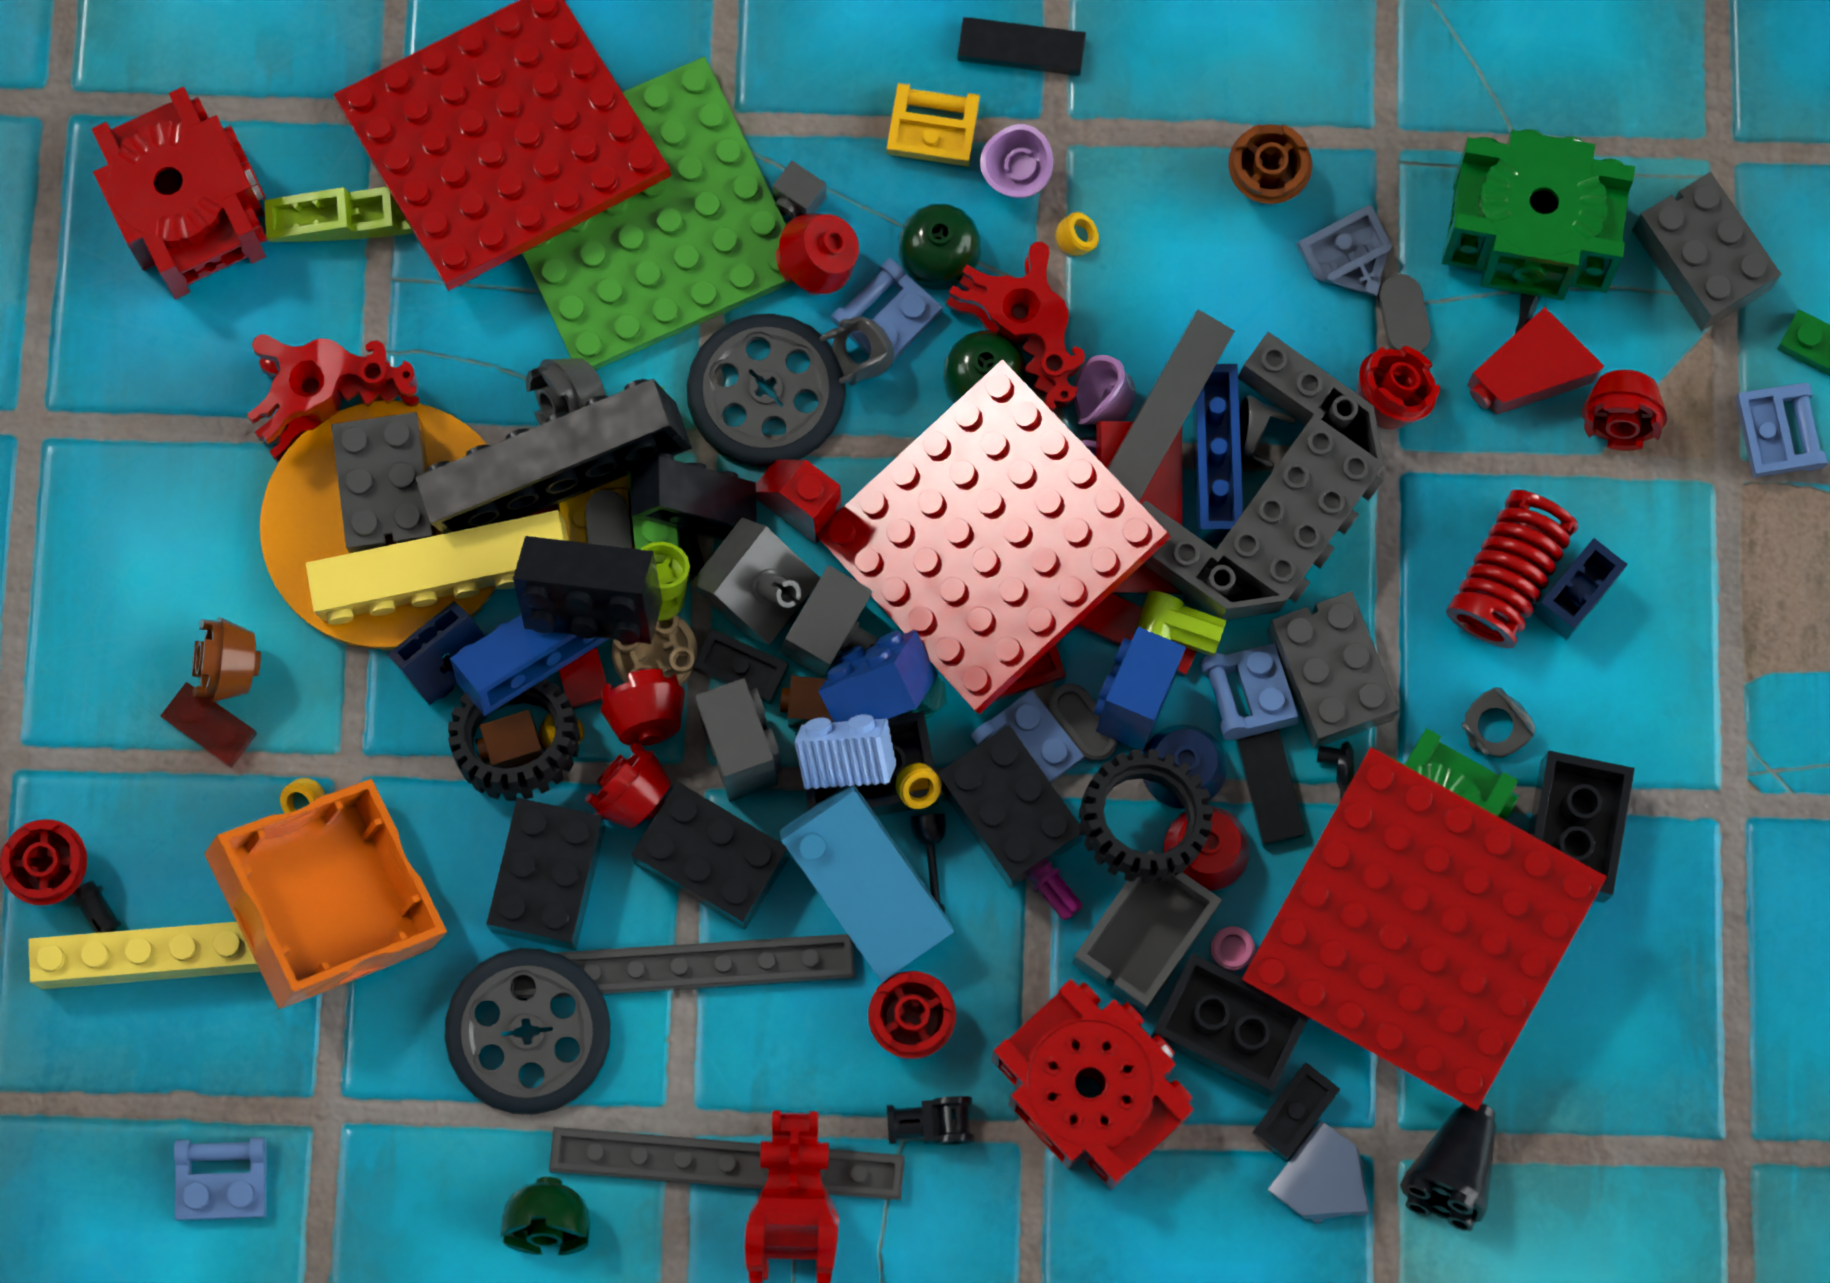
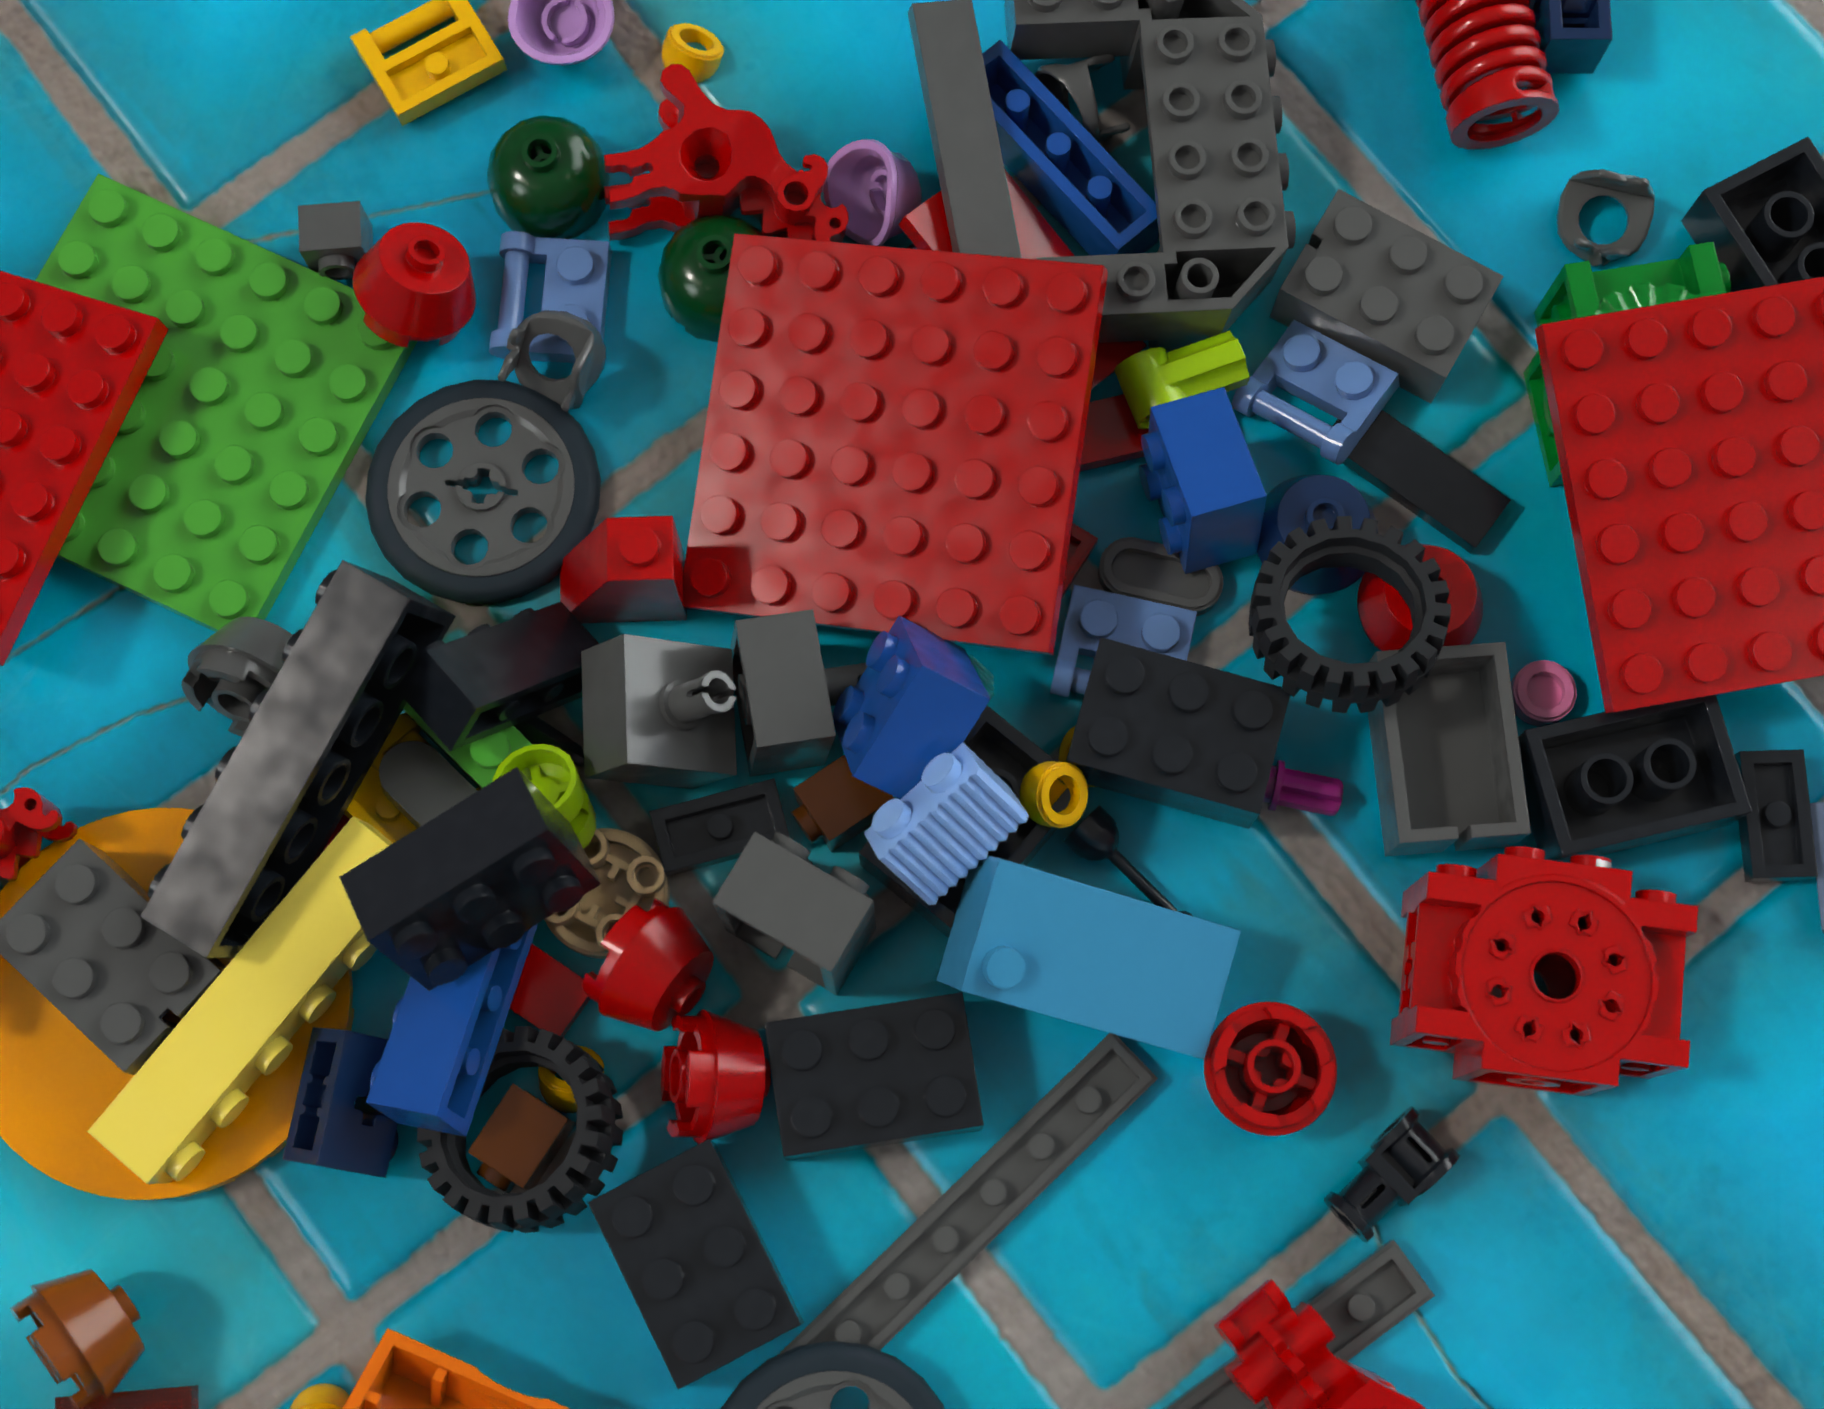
camera: 40 degrees left, 0 degrees up
black bar [1317,741,1354,801] -> none

